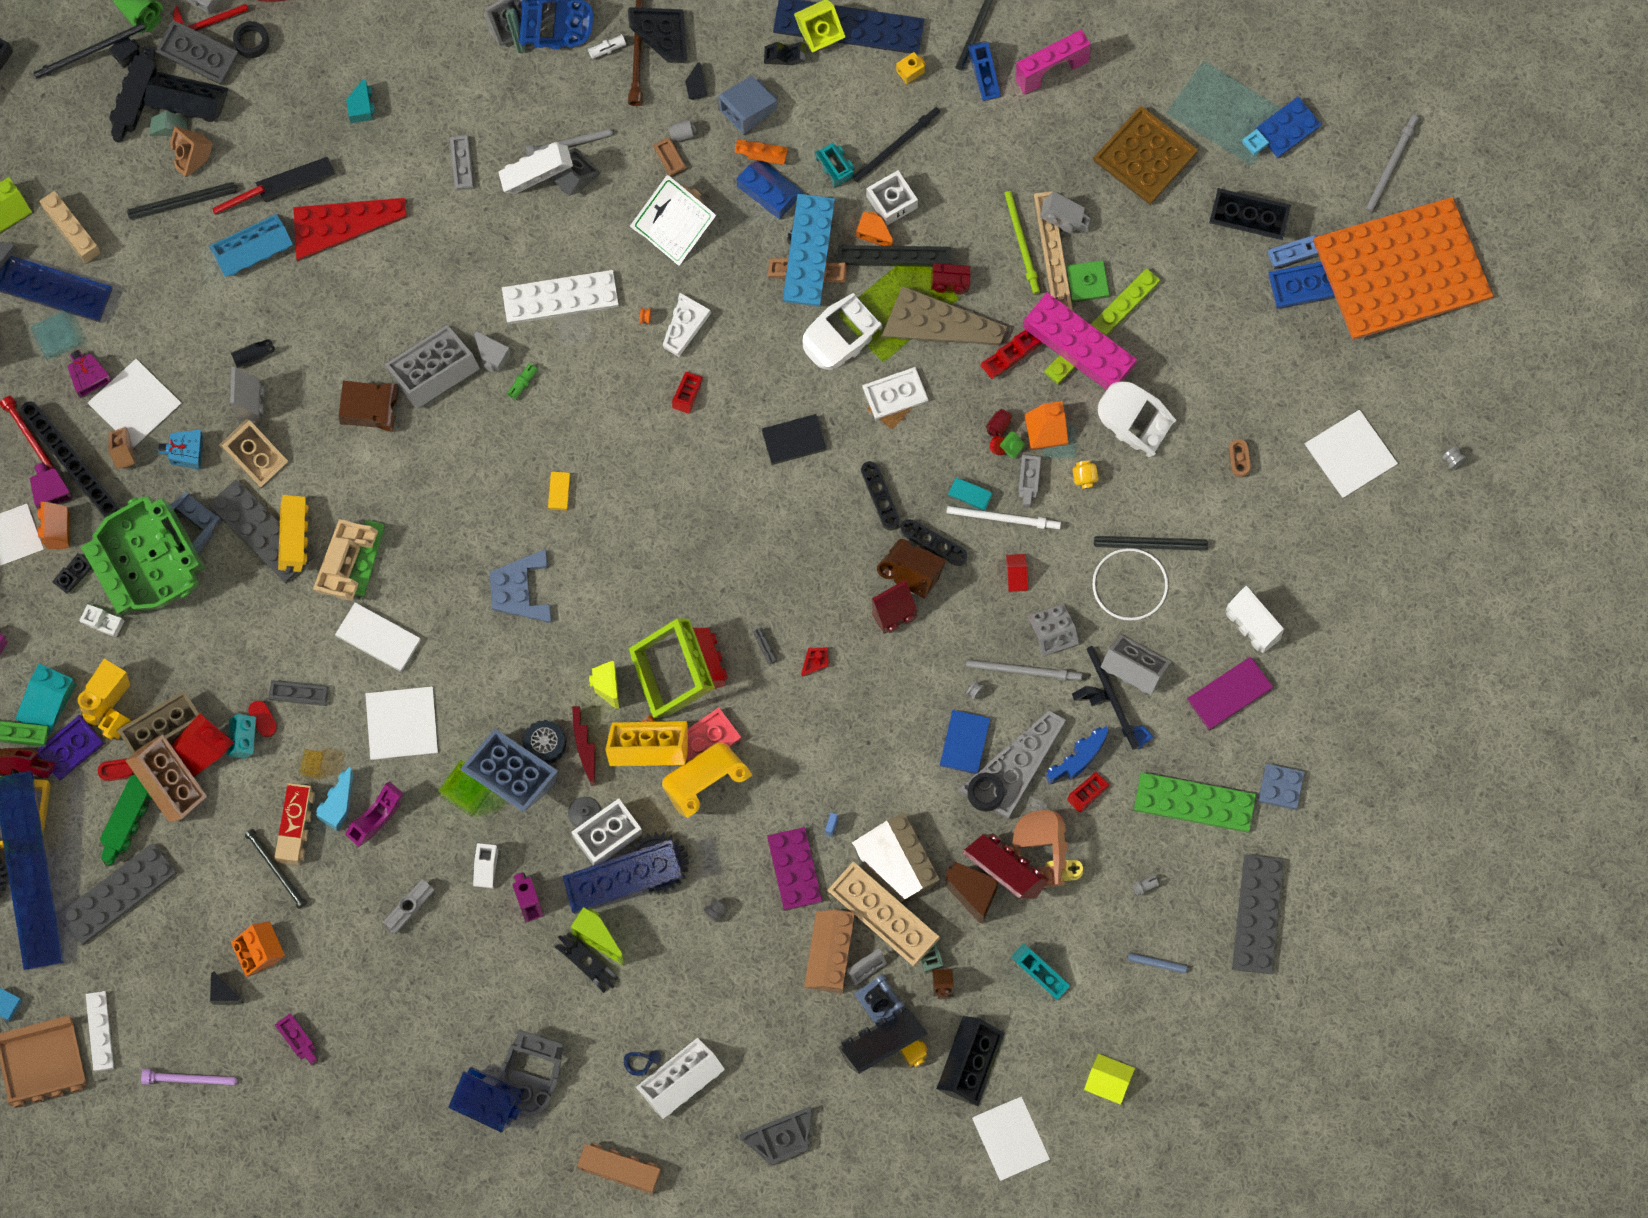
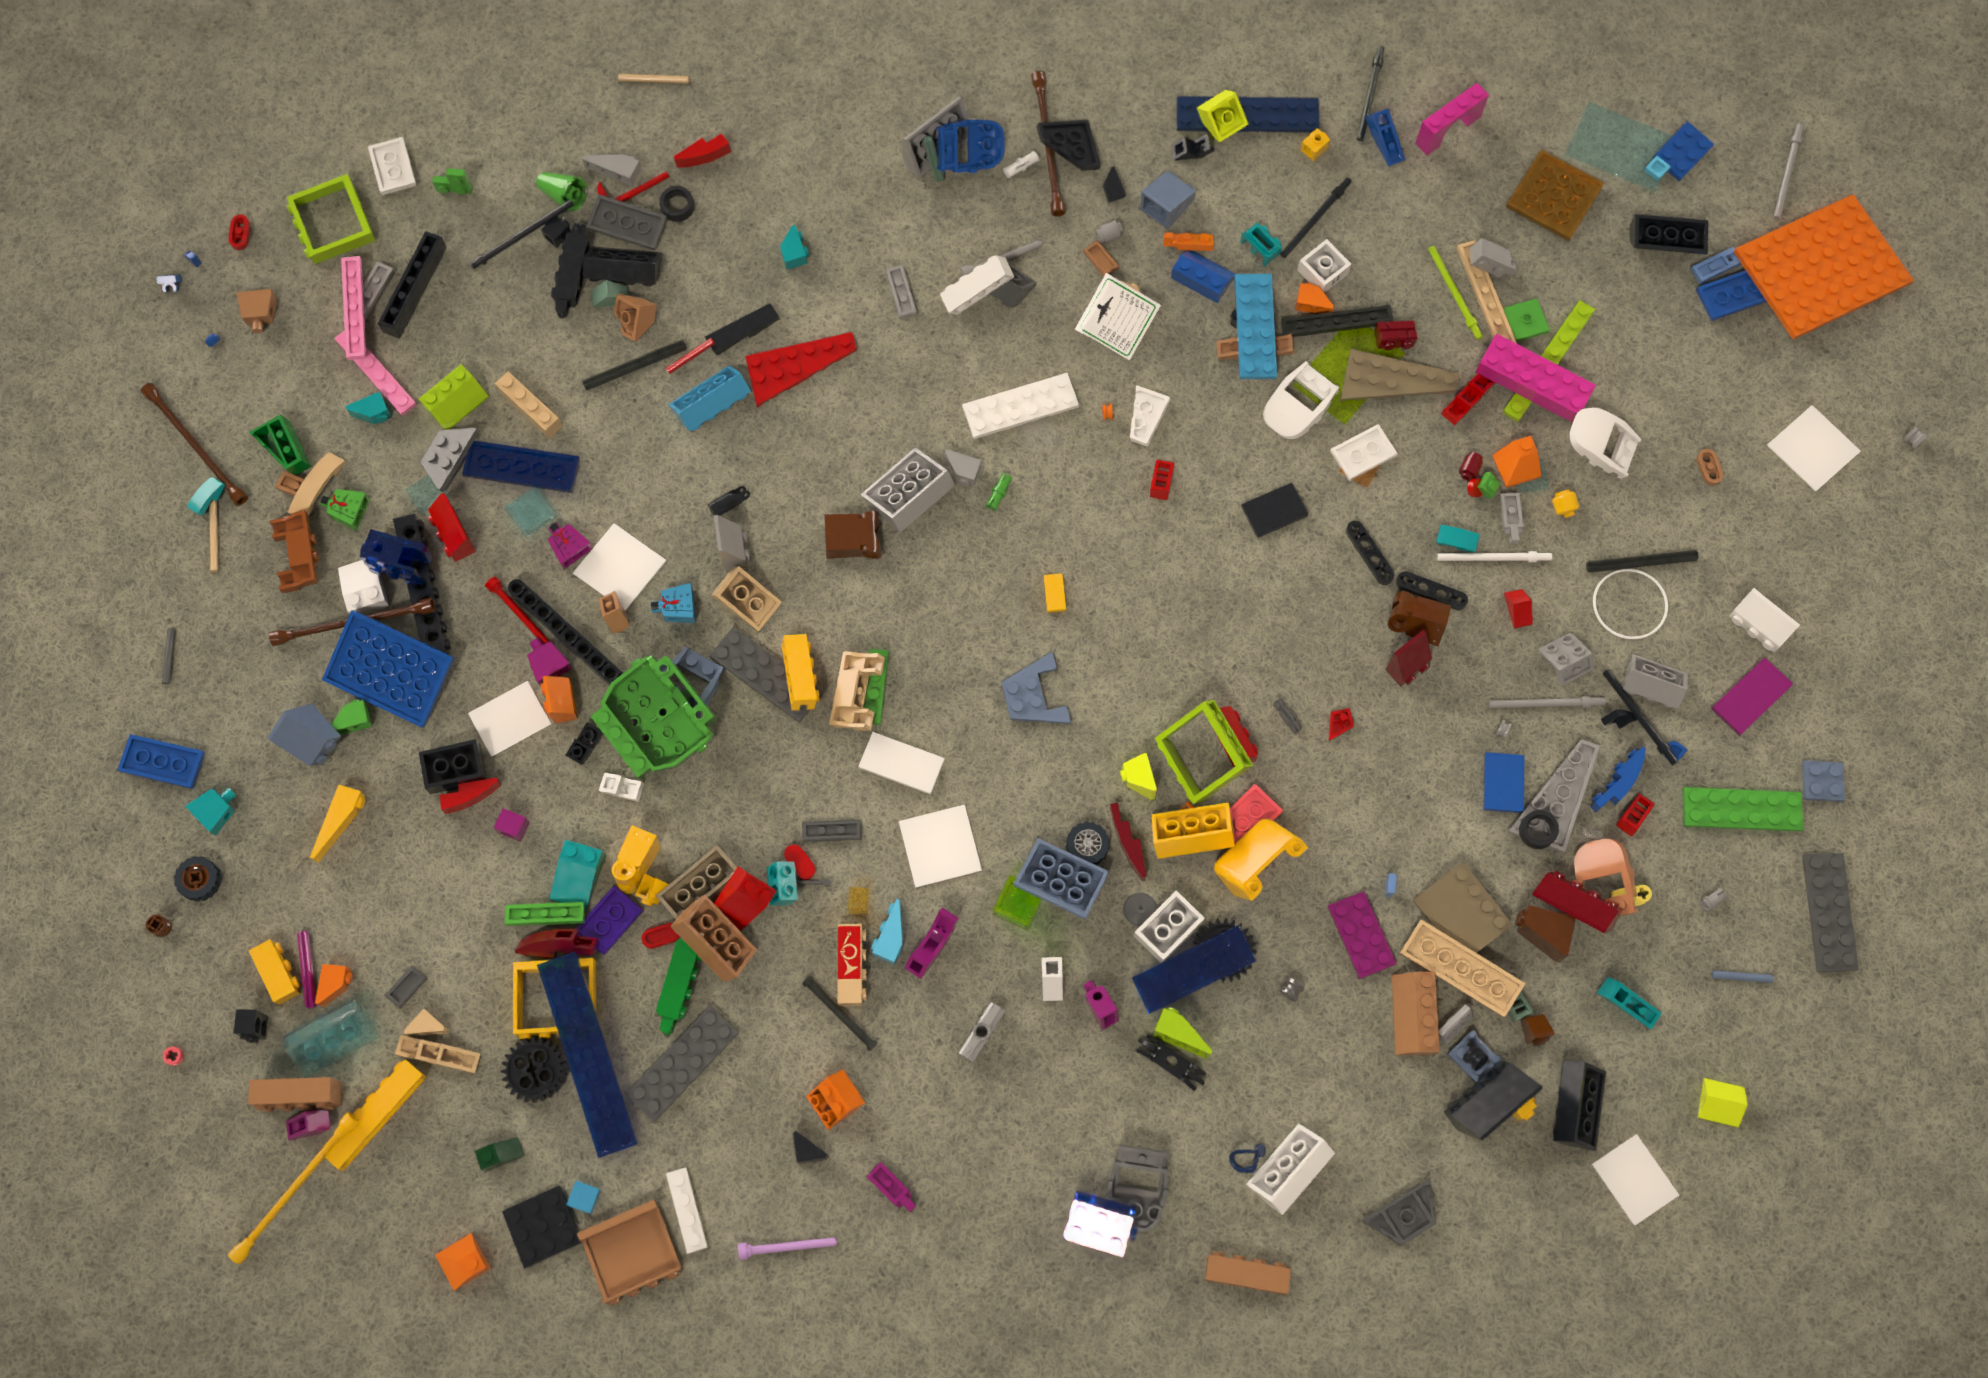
camera: 10 degrees left, 0 degrees up
none -> dark grey hinge [796,879,831,887]

